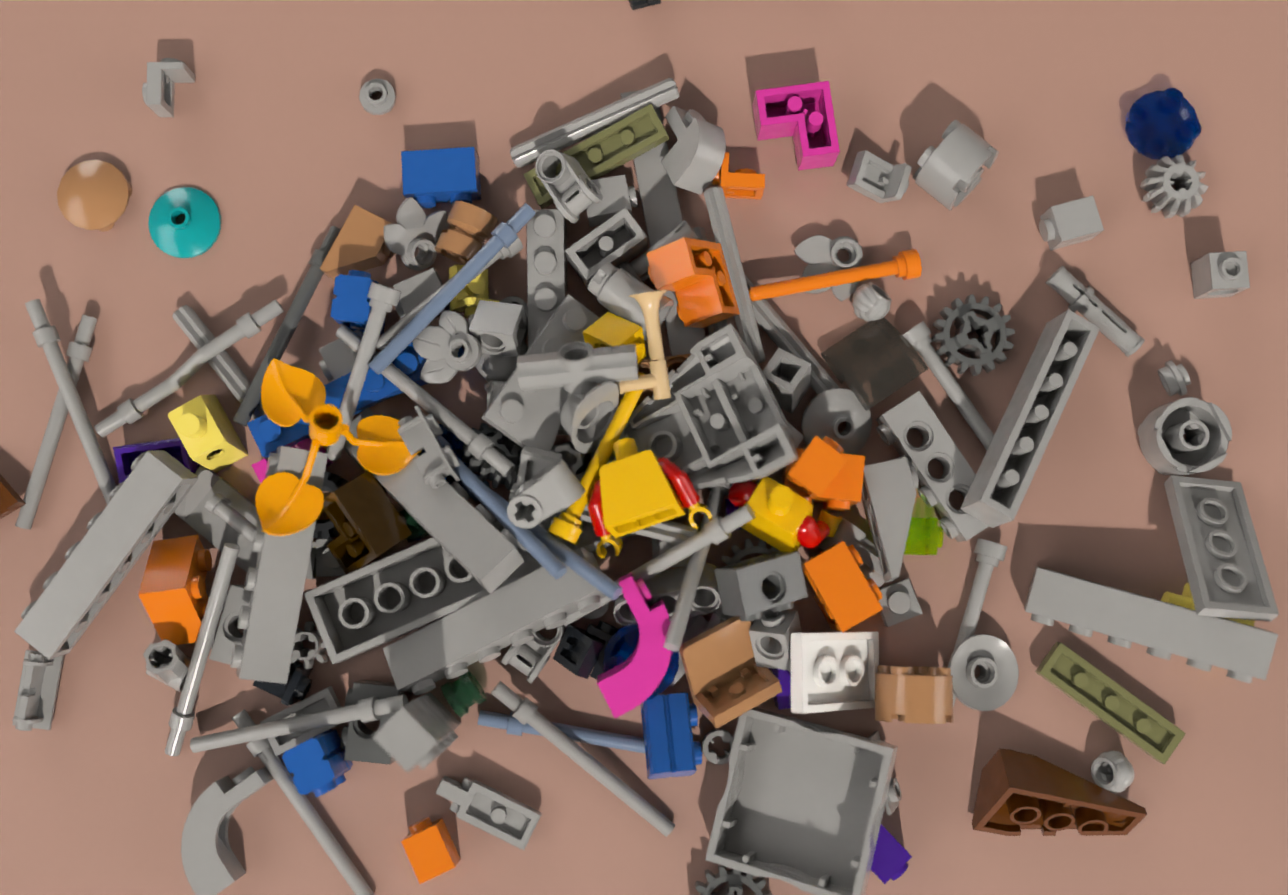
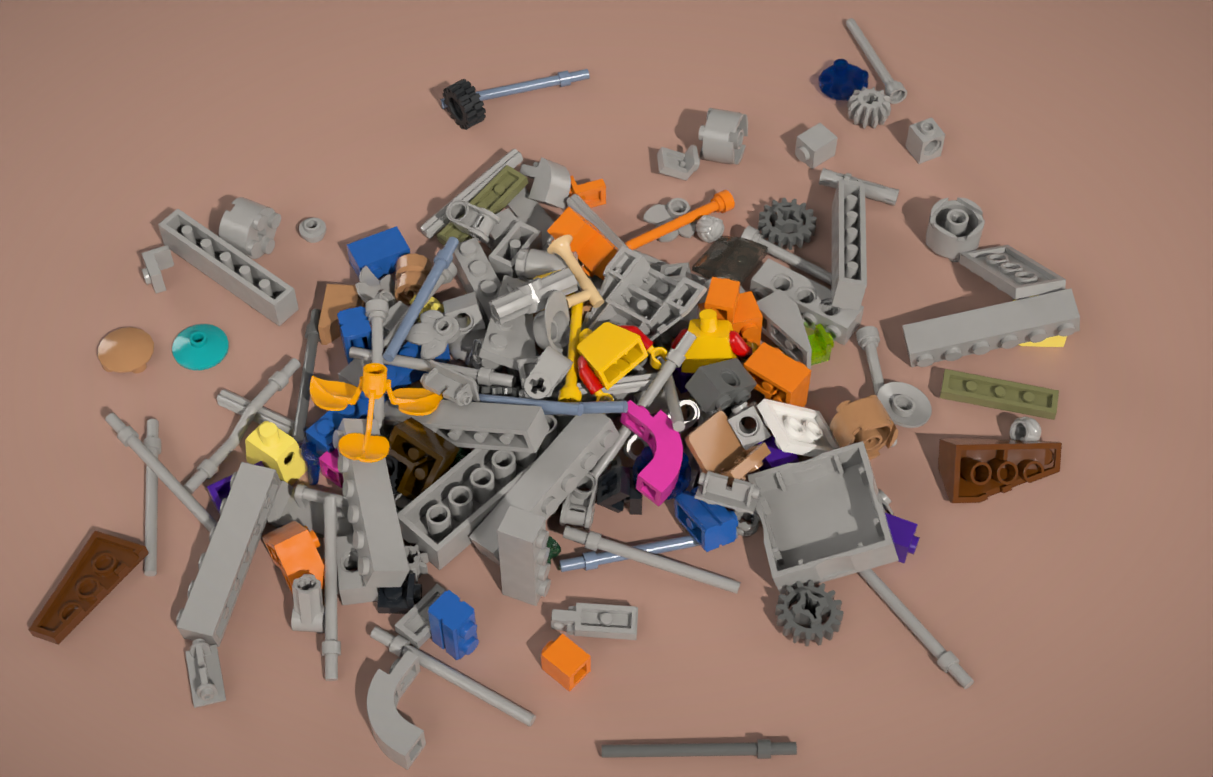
camera: 25 degrees left, 30 degrees down
light grey bar [190,694,408,753] -> none
dark grey brick [340,680,405,765] -> none
dark pink brick [752,81,840,171] -> none
light grey plate [879,578,923,627] -> none
light grey plate [1158,360,1191,396] -> none
none -> light grey brick [158,209,299,326]
none -> light grey brick [219,197,281,259]
none -> clear blue piece [300,441,320,485]
none -> light grey hinge [695,471,761,514]
none -> light grey piece [846,18,907,104]

